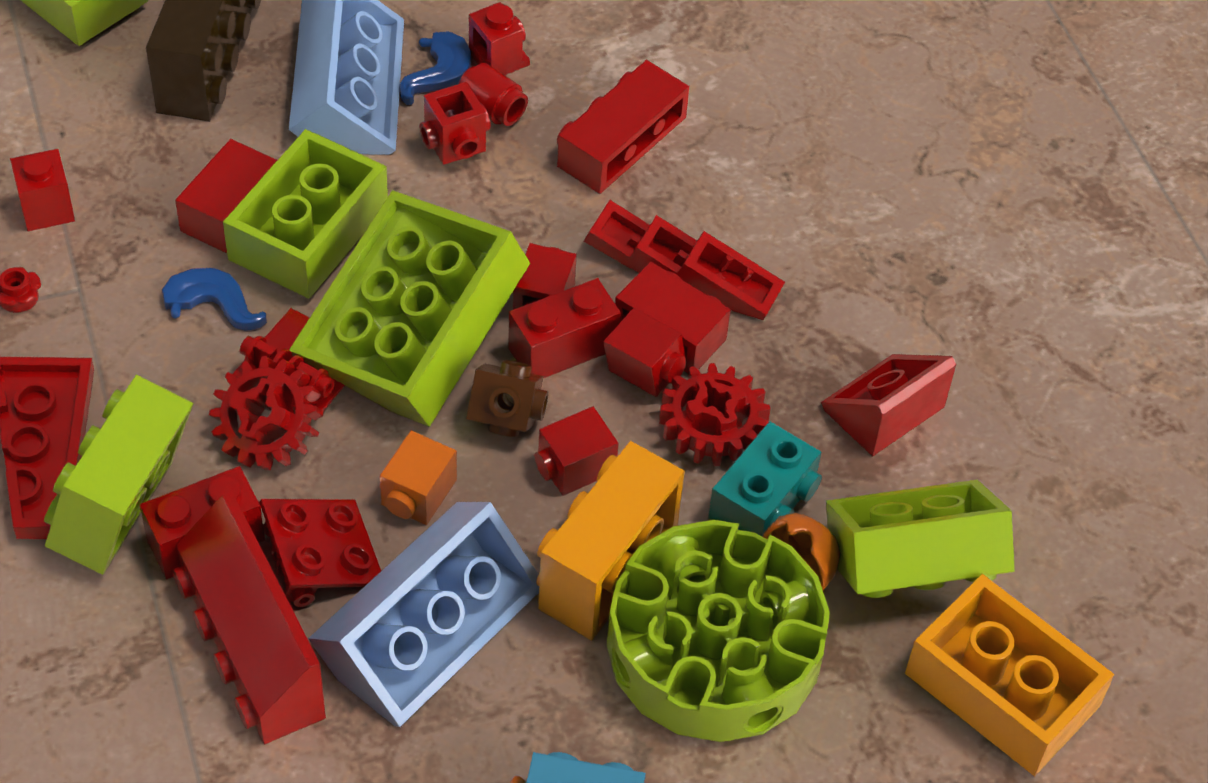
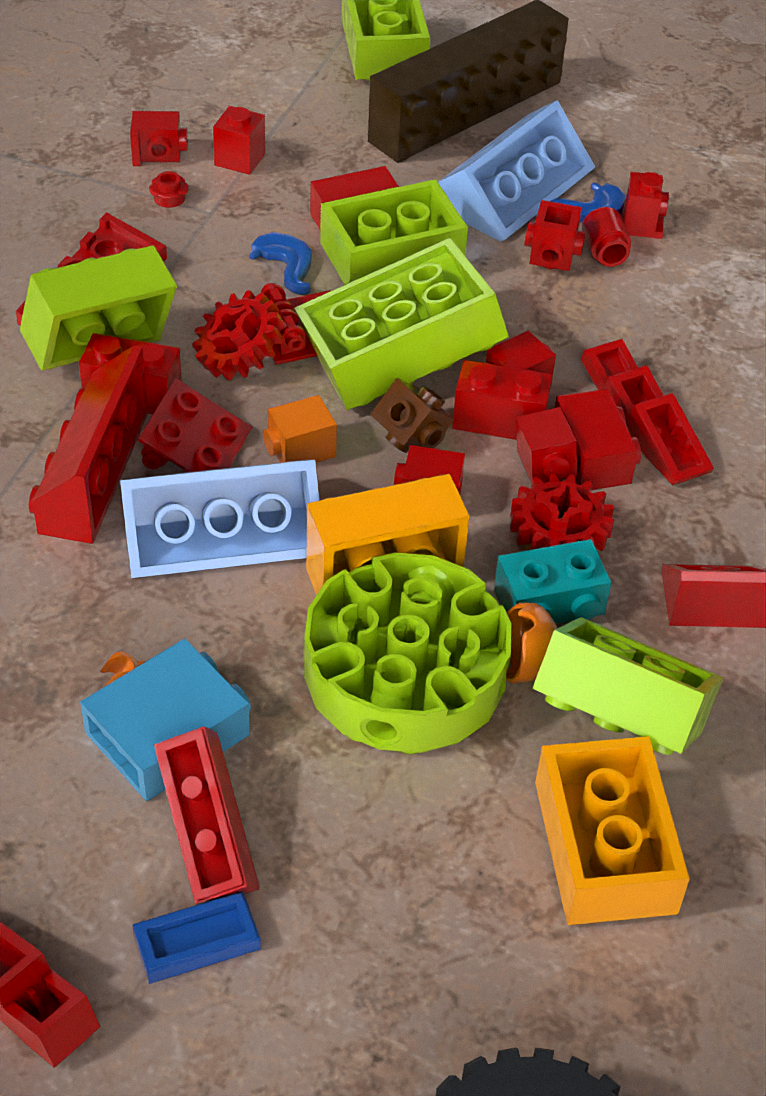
camera: 40 degrees right, 5 degrees down
red brick [557,59,690,194] -> none

